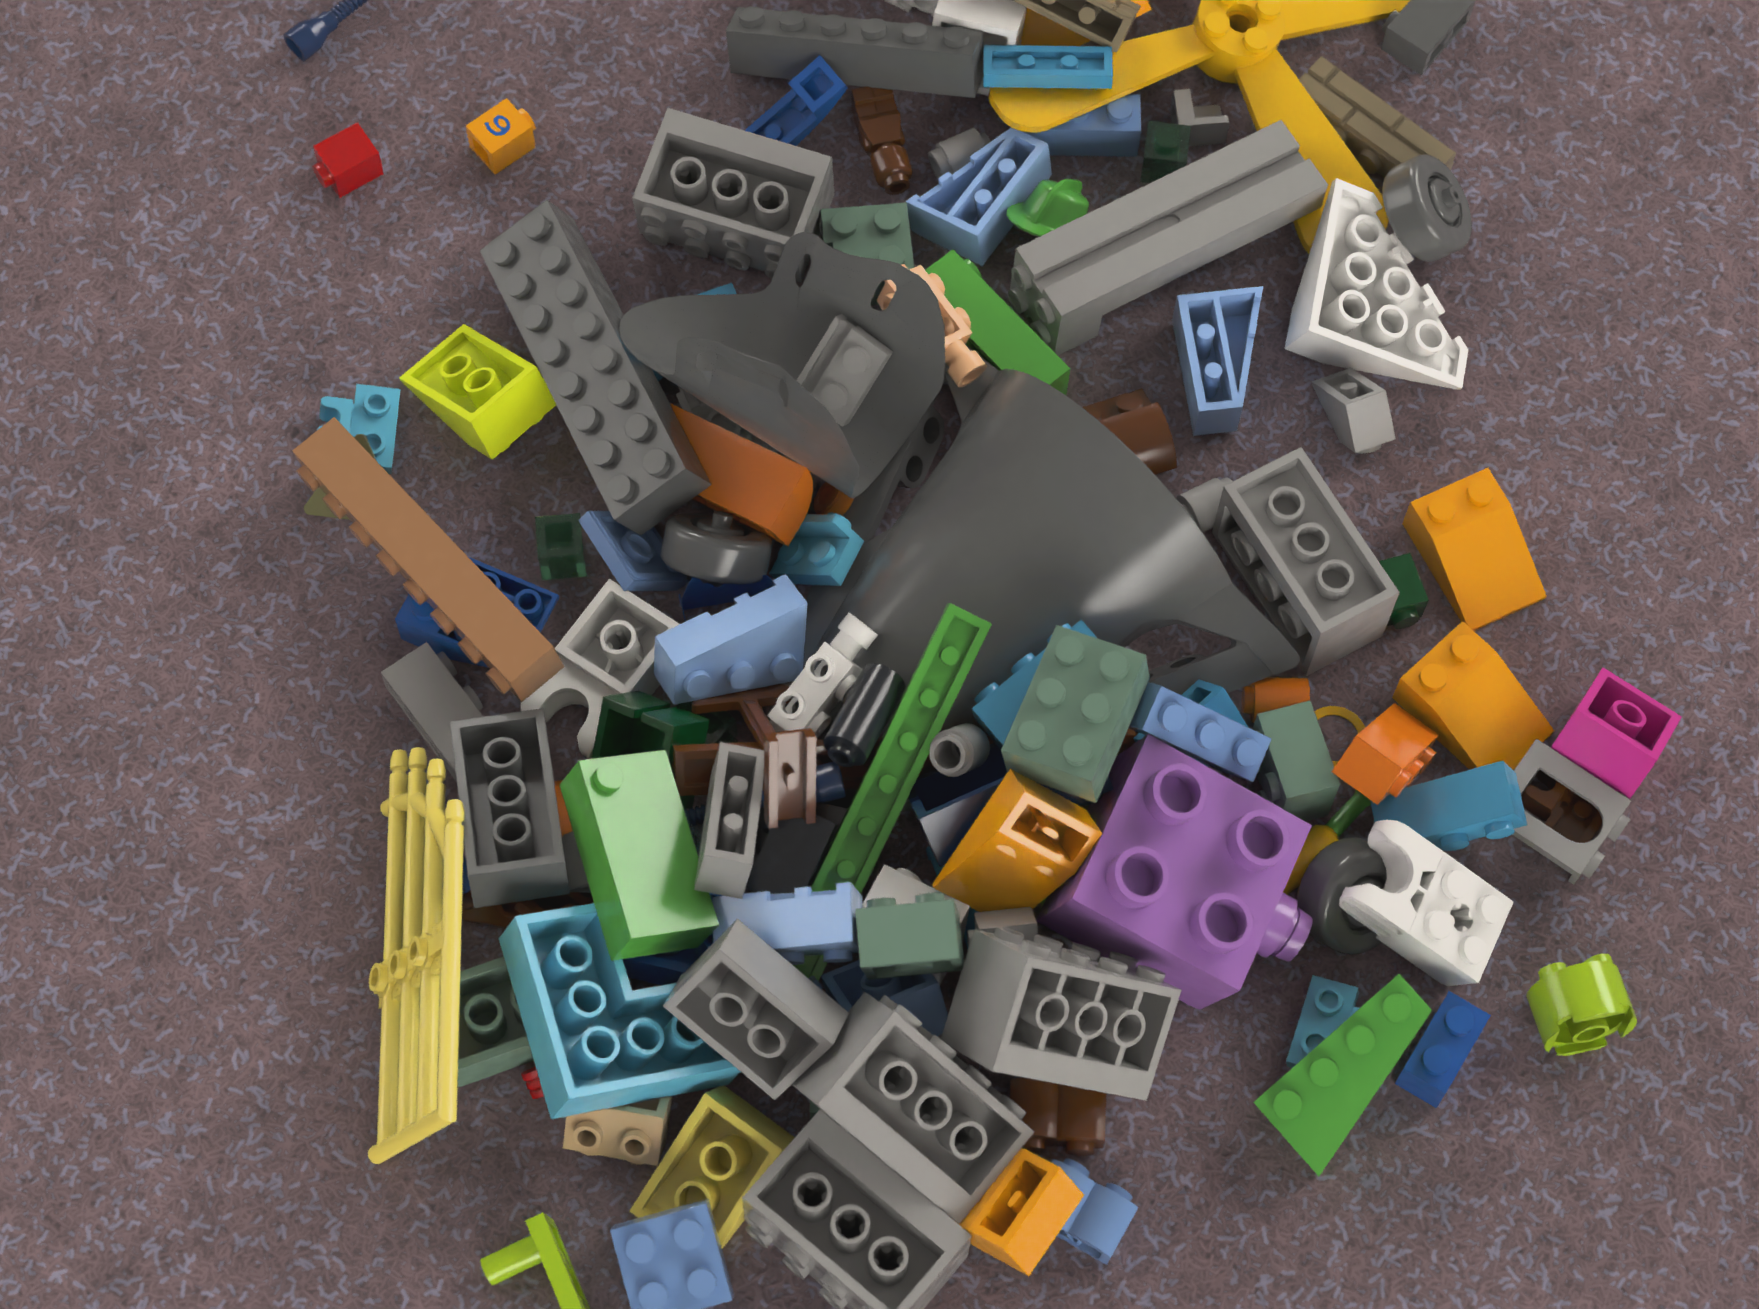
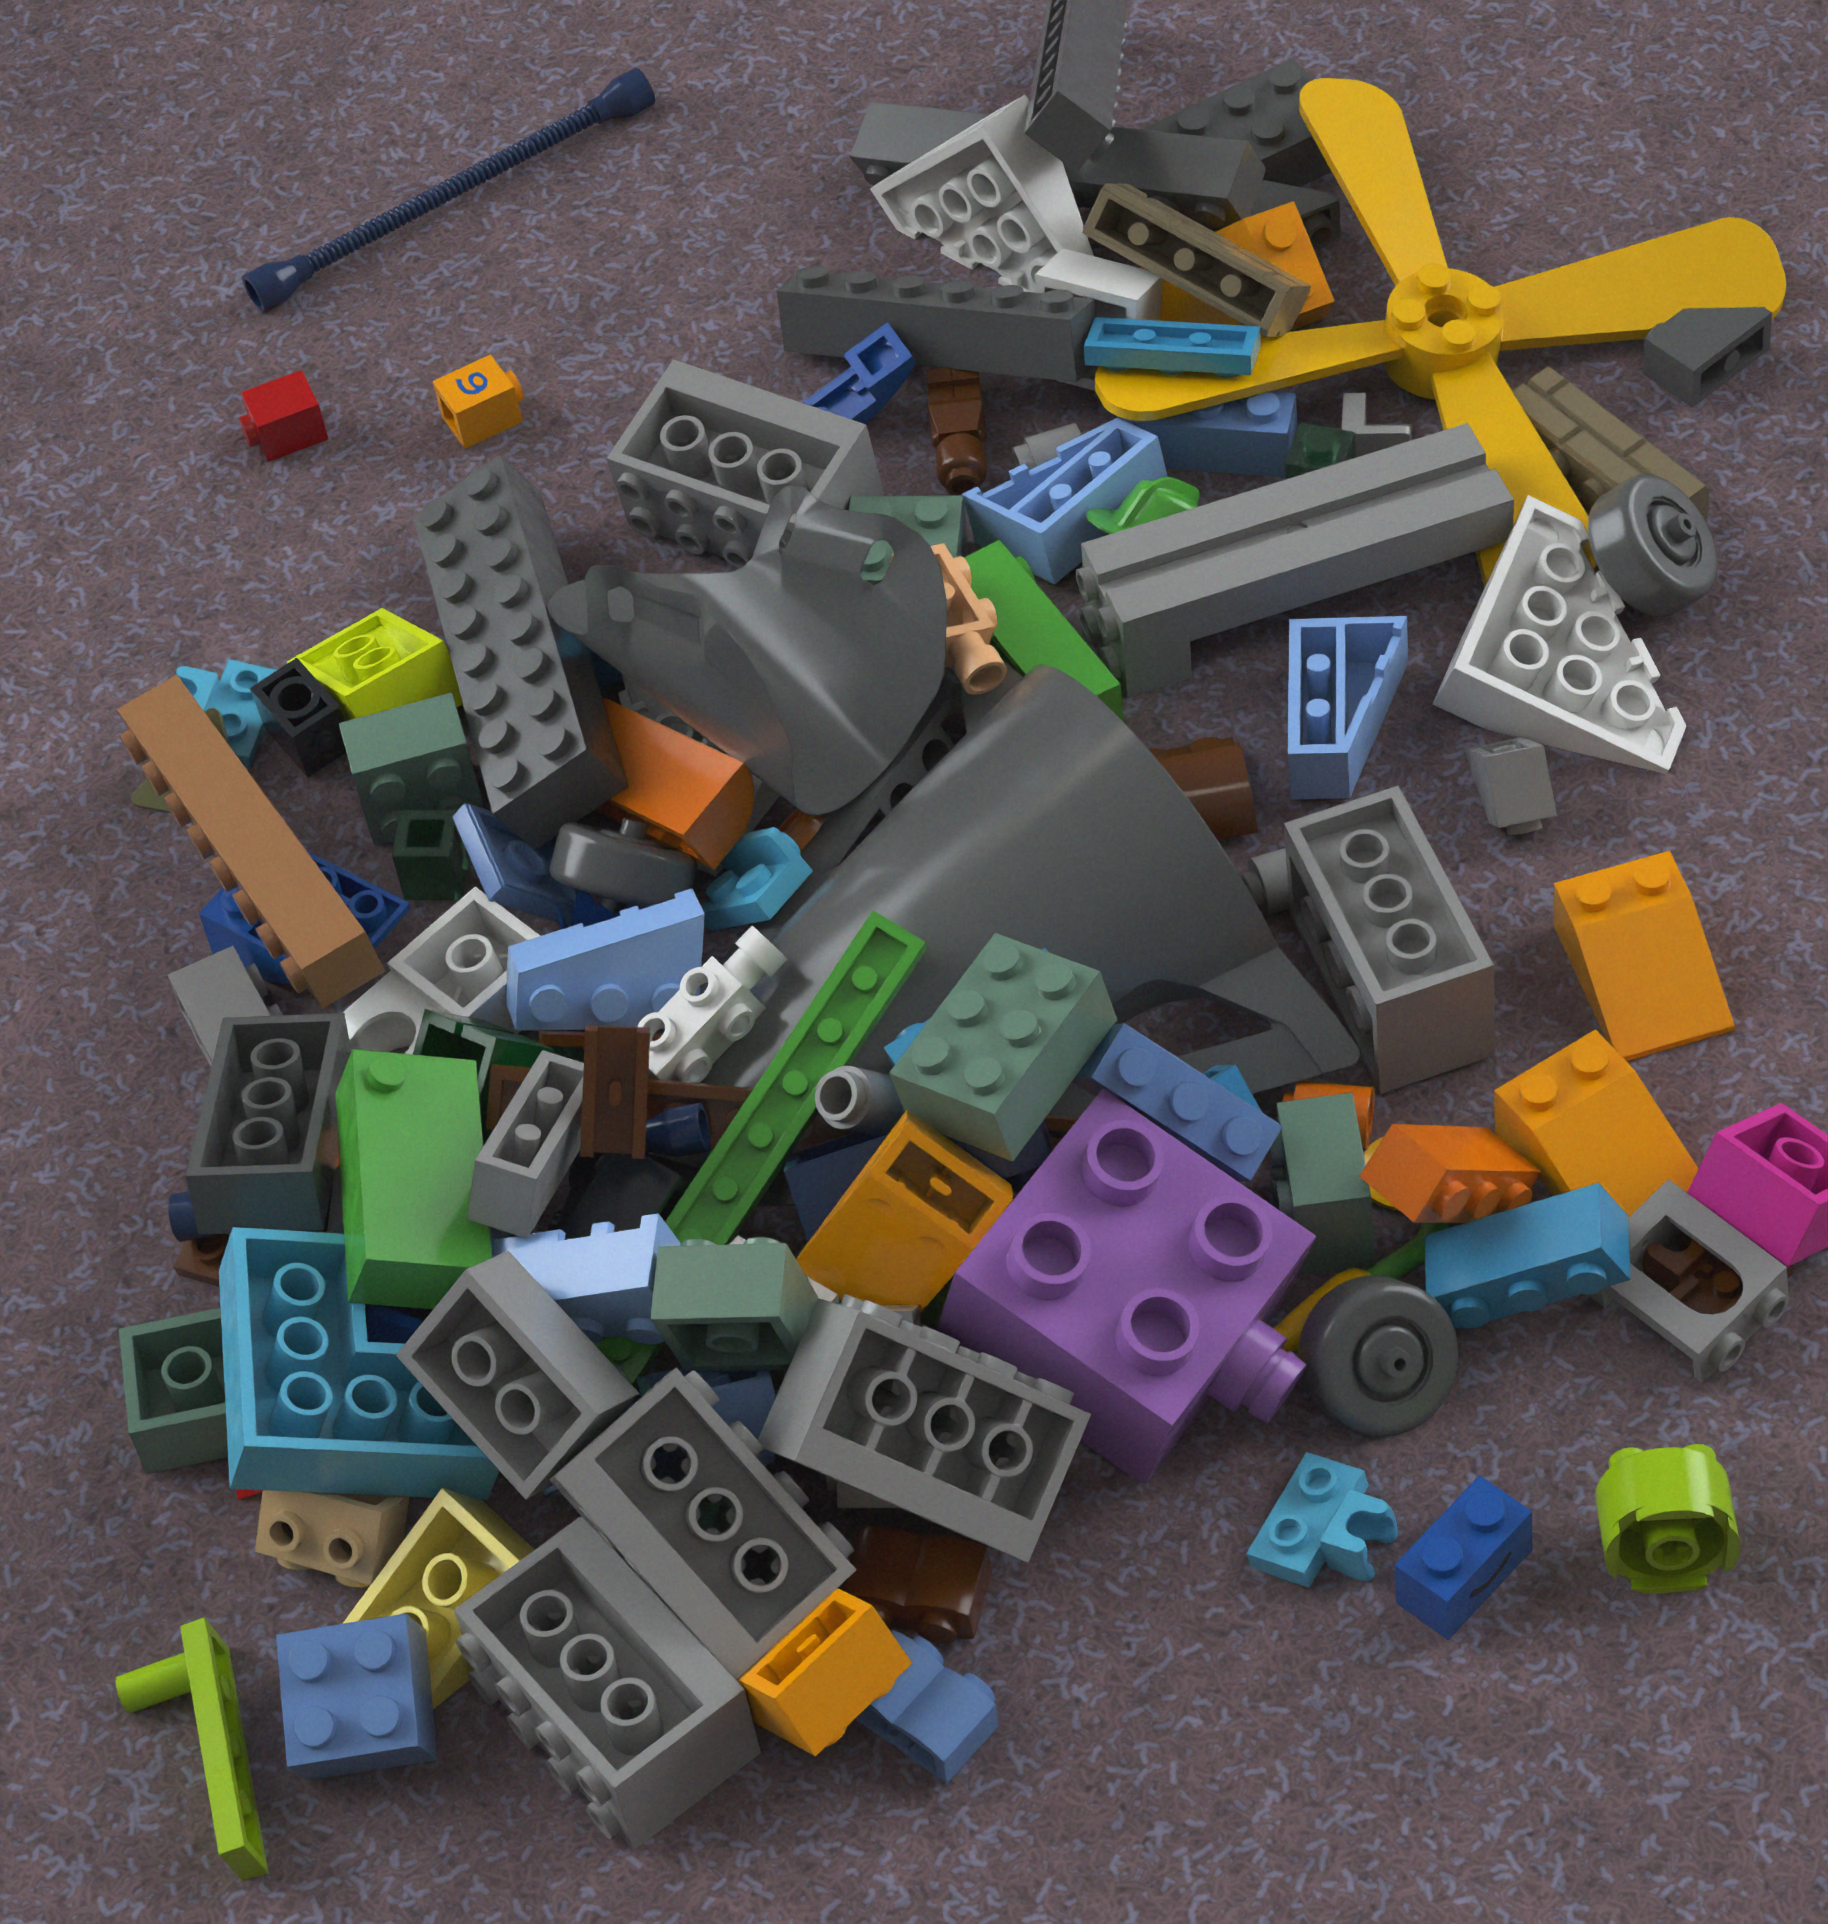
camera: 20 degrees right, 15 degrees down
light yellow piece [368,747,464,1164] -> none
light grey plate [796,314,893,427] -> none
black brick [823,663,906,767] -> none
bright green wedge [1253,974,1432,1176] -> none
white brick [1339,820,1513,986] -> none
dark green brick [1379,553,1429,629] -> none
none -> black head [249,658,346,777]
none -> sand green brick [339,692,484,845]

